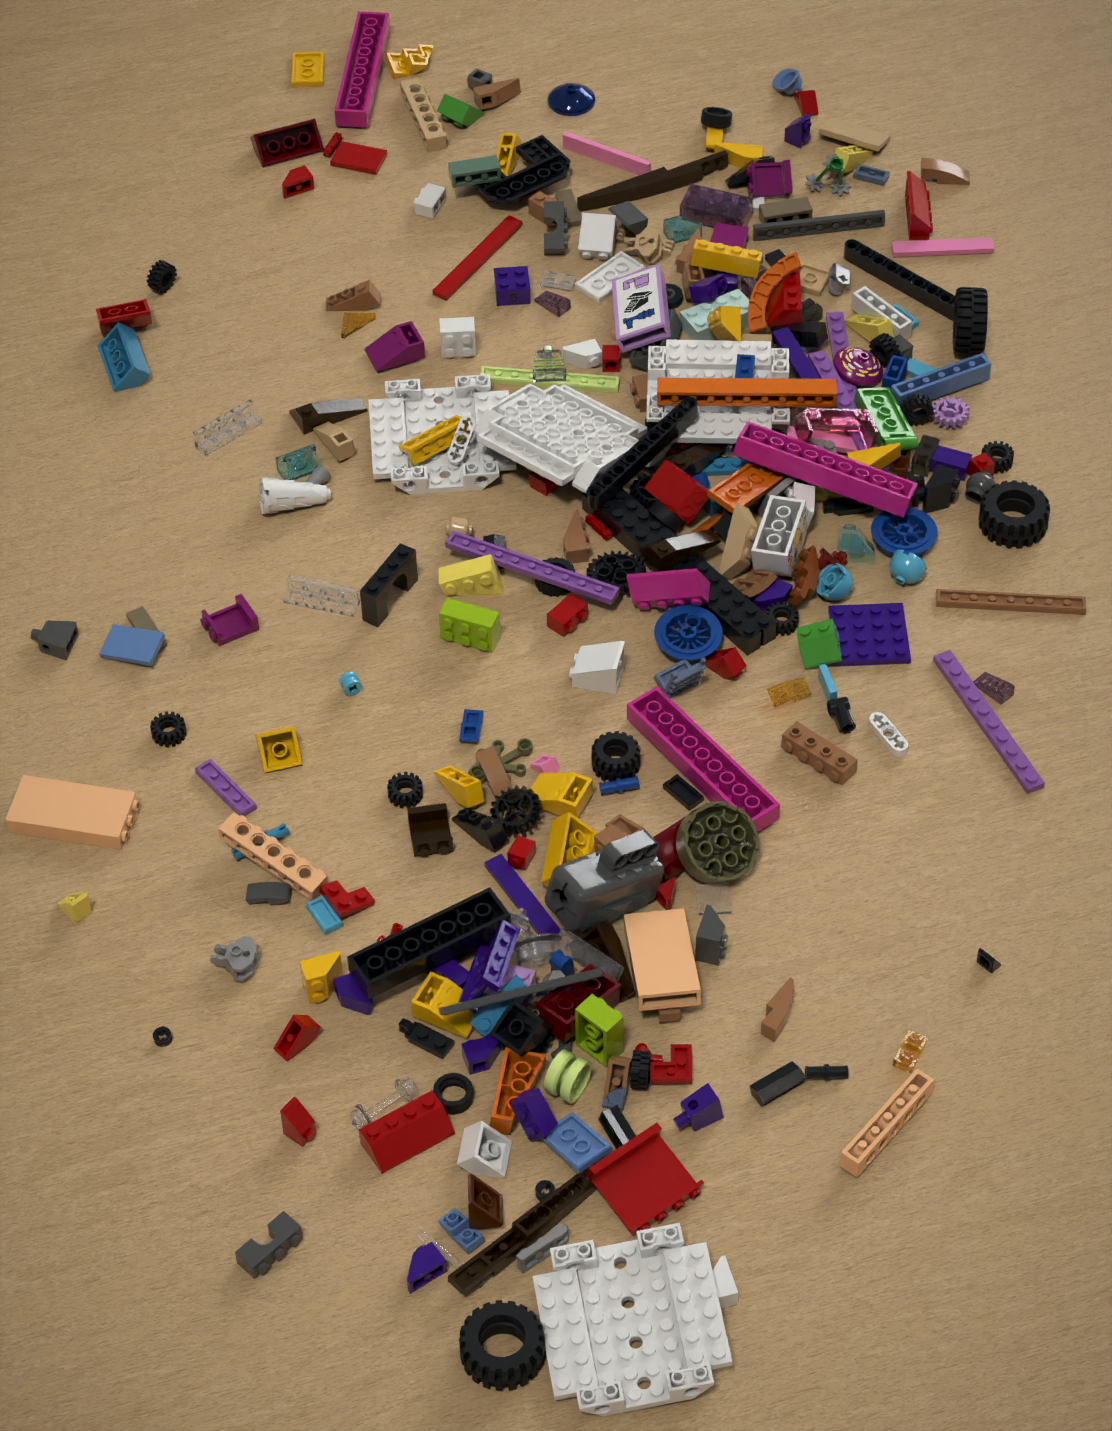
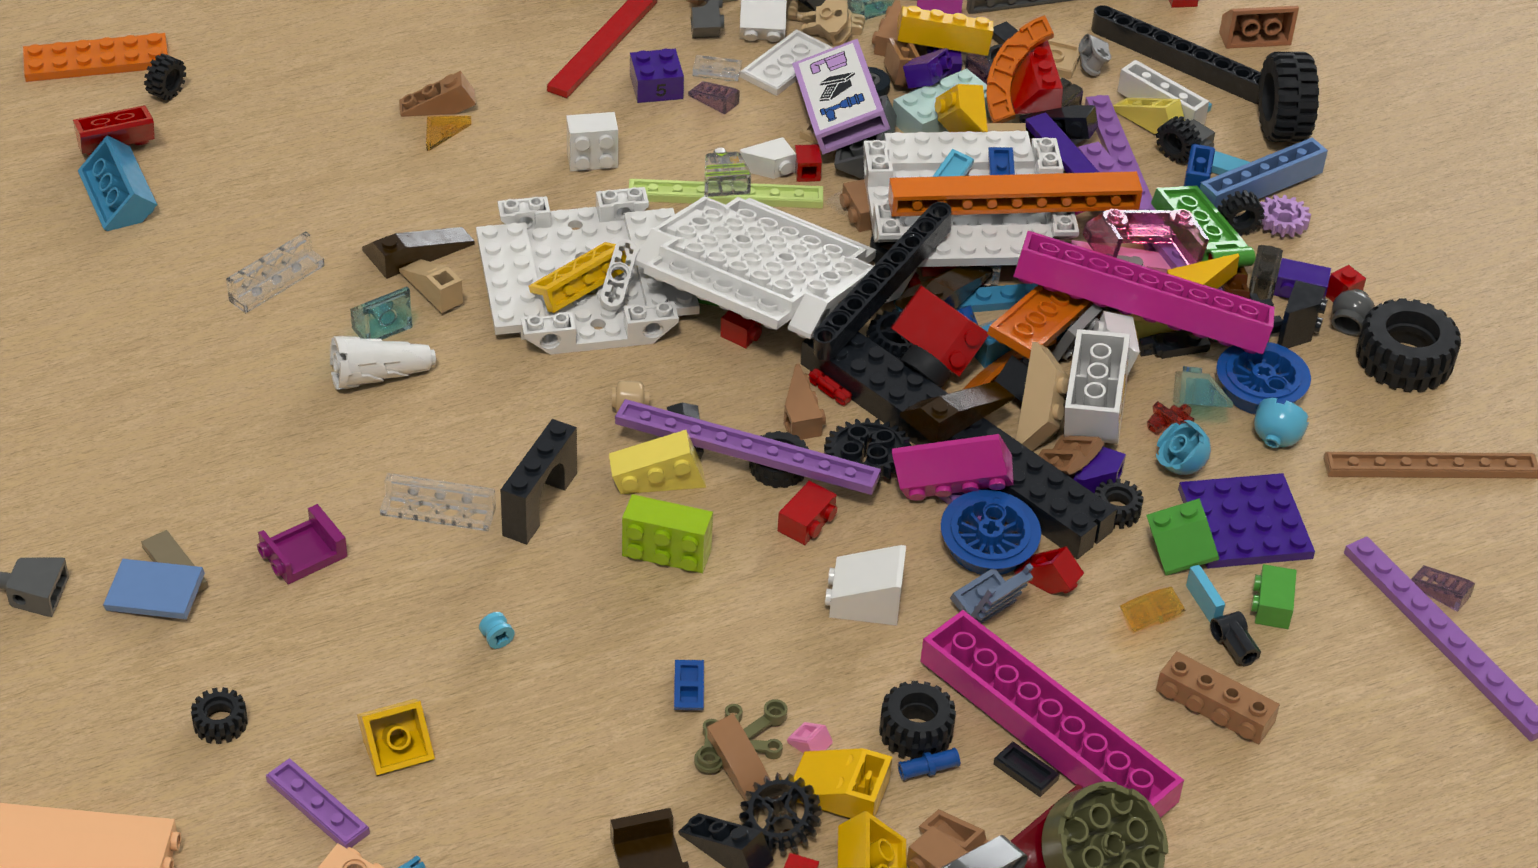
camera: 10 degrees left, 5 degrees down
light grey cone [306,465,330,485] -> none
magenta slope [364,321,425,372] -> none
black tyre [387,772,423,809] -> none
yellow slope [434,765,484,808] -> none
dark orange slope [788,545,819,607] -> none
magenta dish [833,347,883,386] -> none
white beam [869,712,908,757] -> none
bright pink tile [891,237,994,257] -> none
black tyre [981,441,1014,474] -> none
none -> orange plate [23,33,168,82]
none -> medium azure tile [932,149,974,177]
none -> nougat slope [1219,6,1299,49]
none -> bright green brick [1251,564,1297,629]

